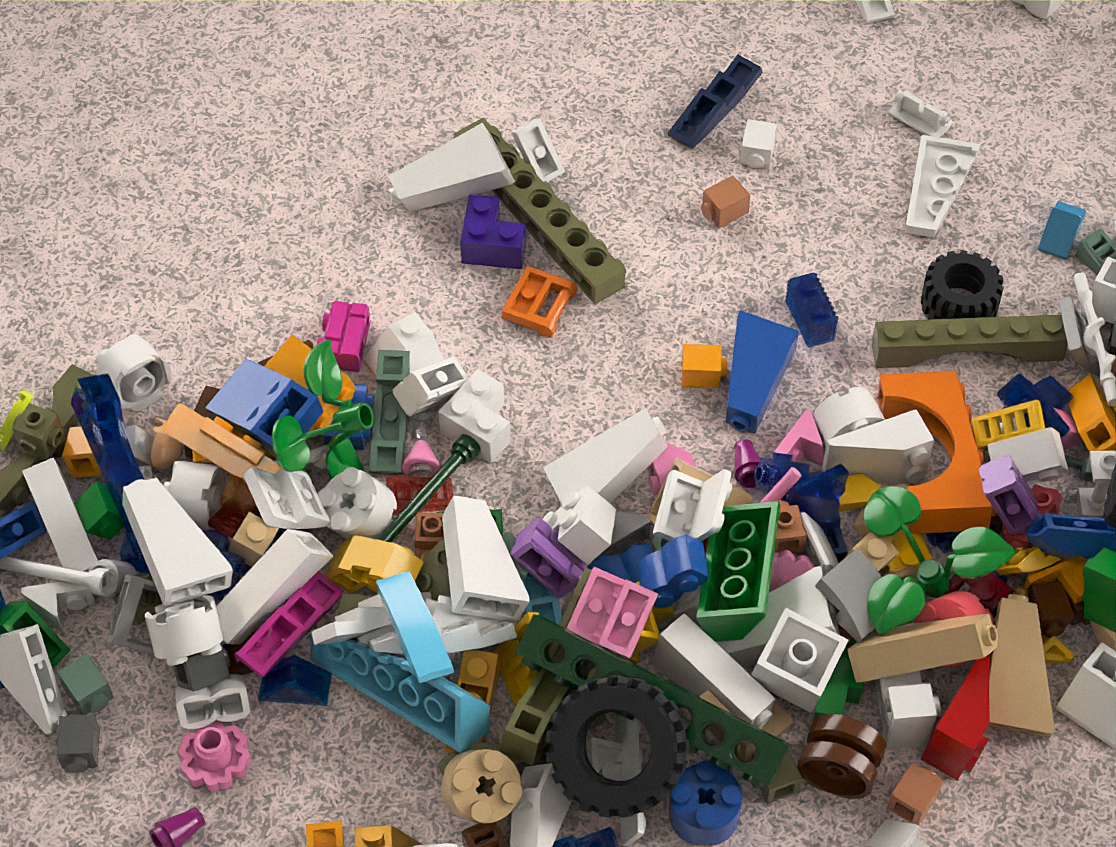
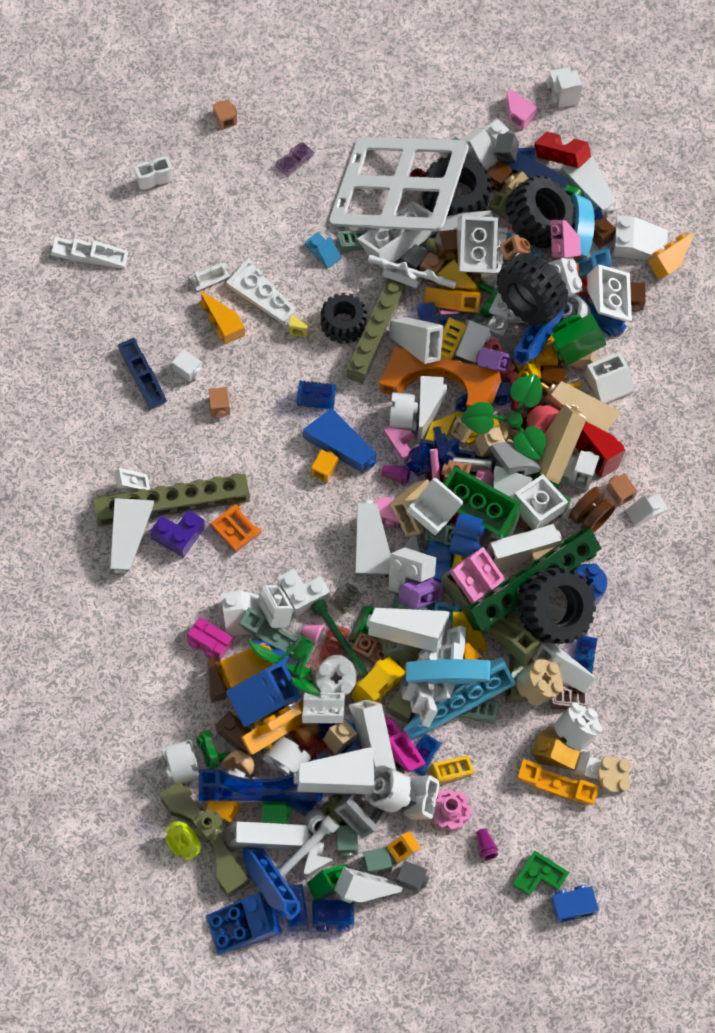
camera: 70 degrees left, 10 degrees up
none -> green piece [196,730,231,770]
none -> light orange slope [199,292,245,344]
none -> light yellow slope [289,315,308,337]
none -> clear smoke brick [329,582,363,614]
none -> sand green brick [336,826,358,858]
none -> light orange brick [387,831,421,863]
none -> white slope [389,317,443,364]
none -> yellow slope [428,755,475,786]
none -> sand green slope [457,700,500,725]

